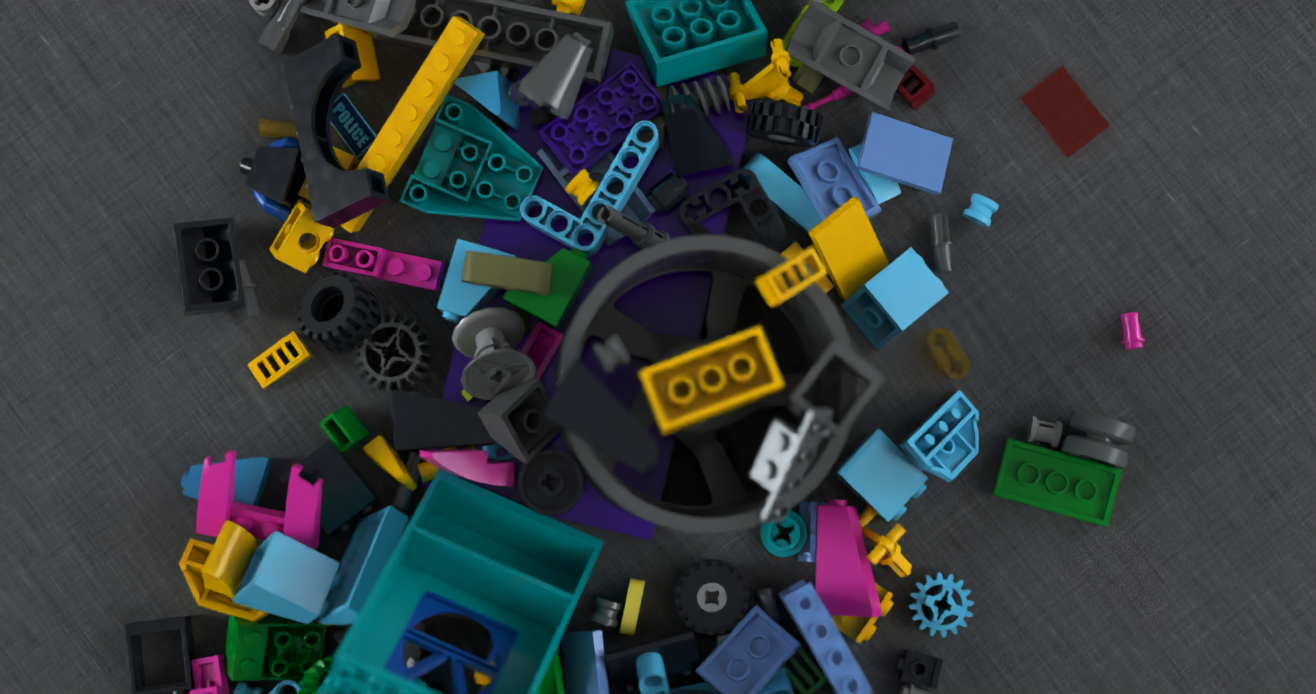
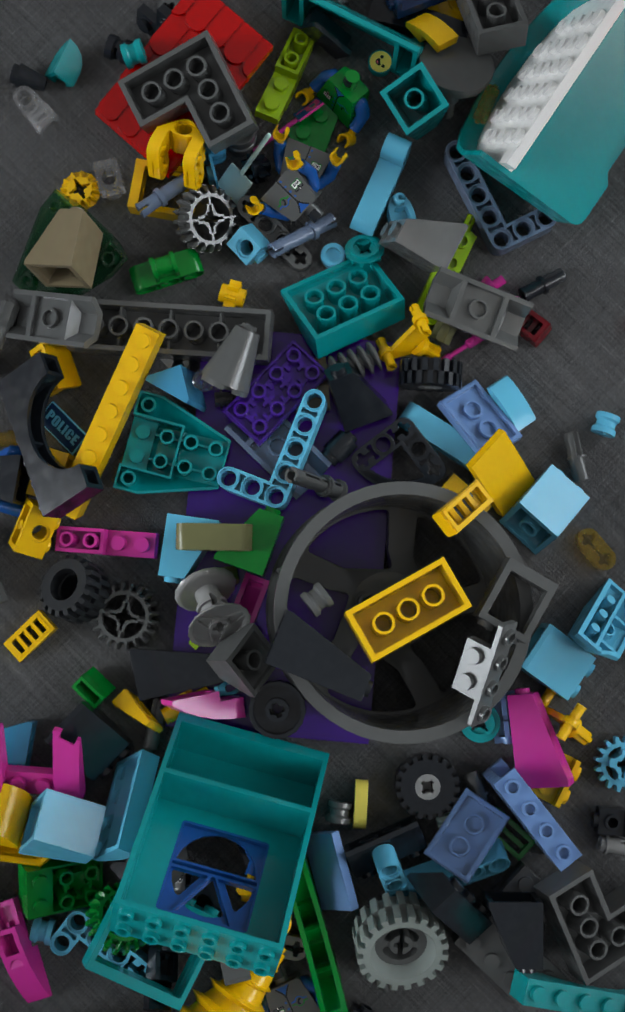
camera: 10 degrees left, 0 degrees up
yellow wheel [565,169,600,207] -> none
medium blue tile [856,112,953,195] -> none

